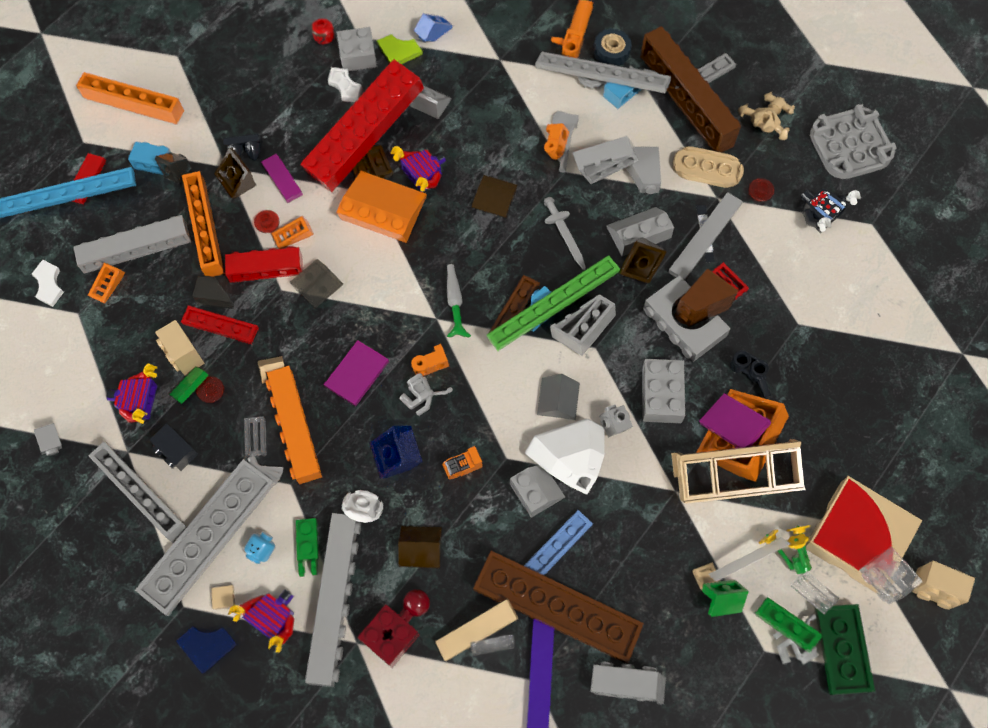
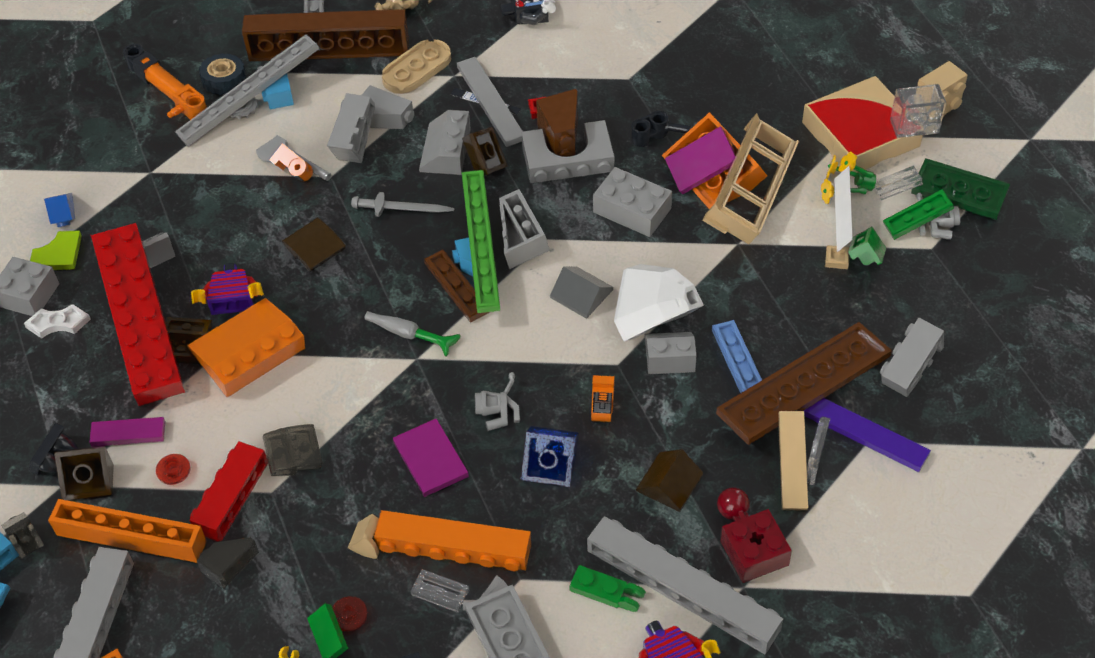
camera: 60 degrees left, 15 degrees down
tan brick [155,320,205,375] -> none
red tile [181,305,259,345] -> none
dark azure head [244,532,275,564] -> none
orange slope [271,216,314,249] -> none
white tile [342,490,383,522] -> none
orange leg [411,344,449,376] -> none
light grey brick [599,405,633,437] -> none
clear red piece [749,178,774,201] -> none

